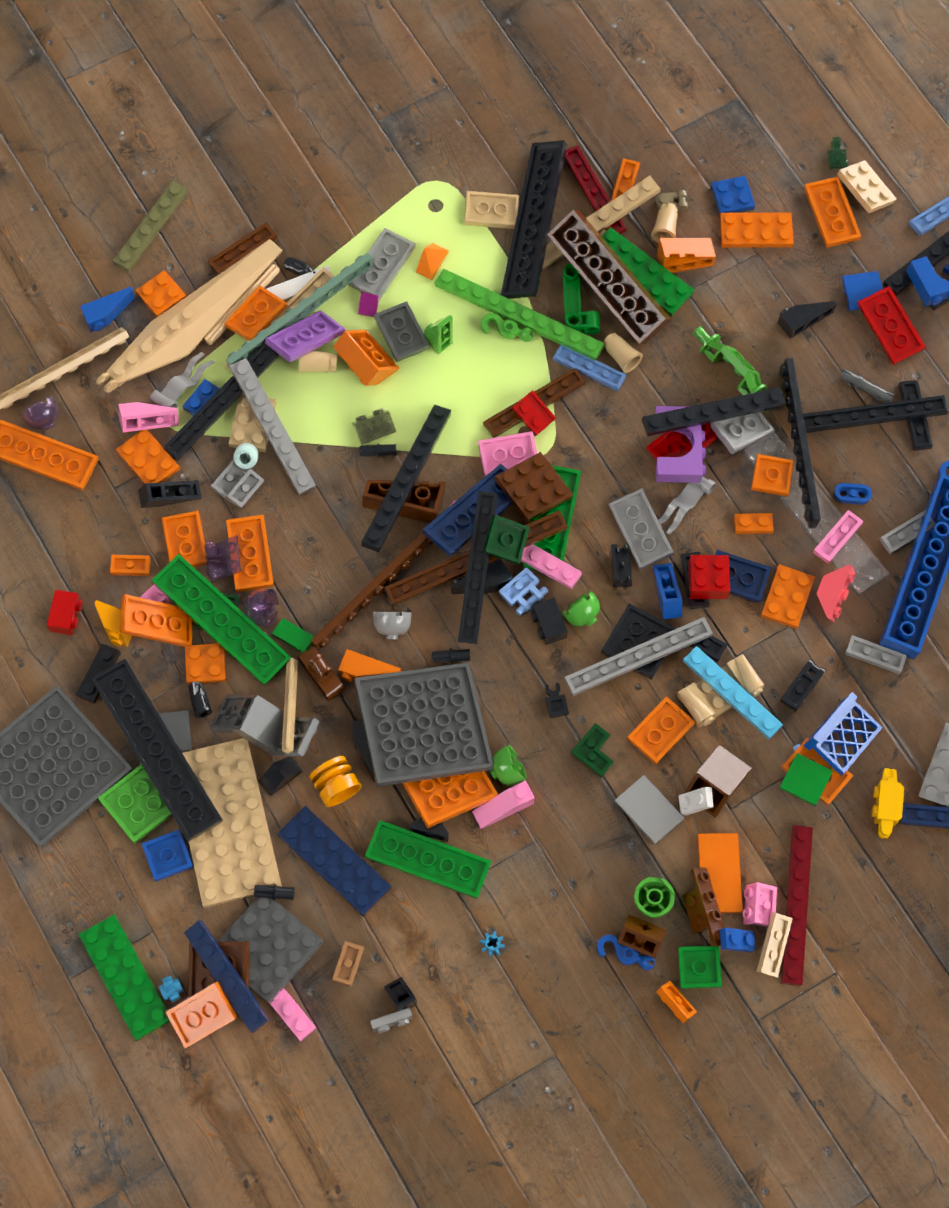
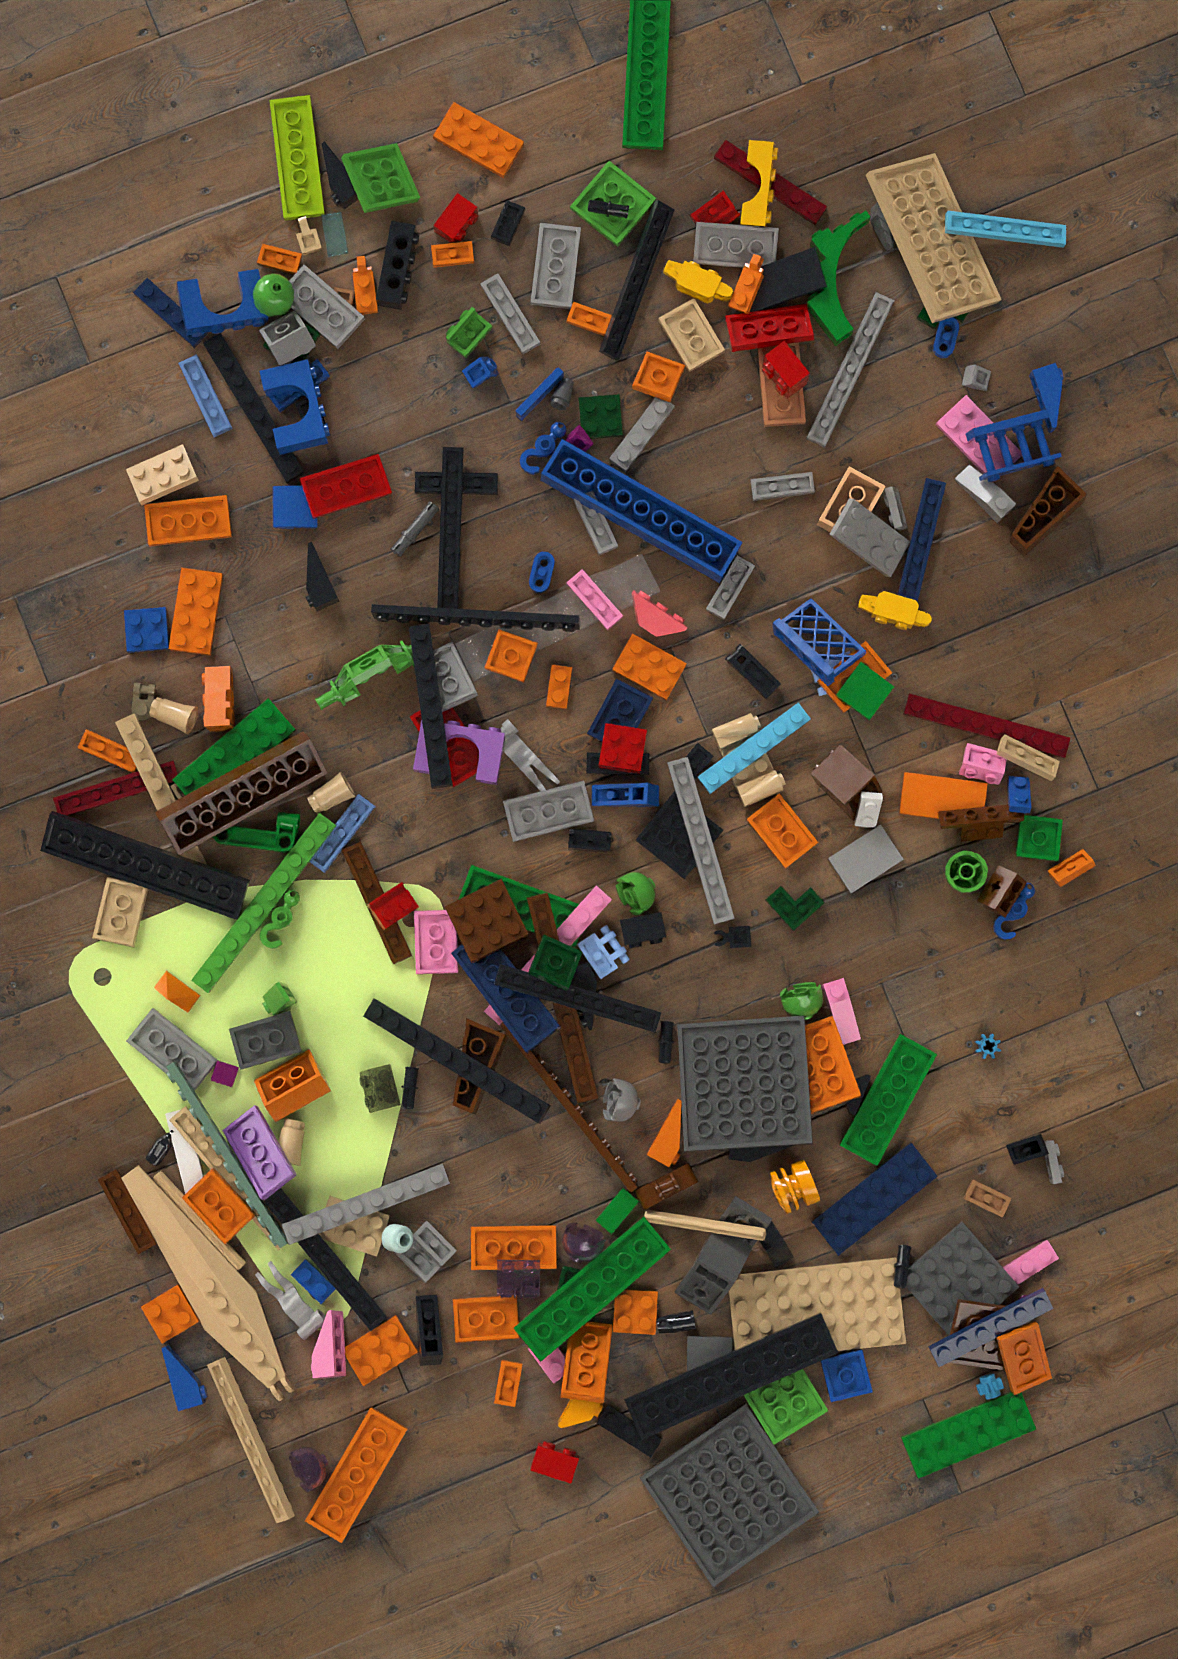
camera: 80 degrees left, 15 degrees up
olive plate [113,181,188,272] -> none
clear green plate [827,137,848,169] -> none

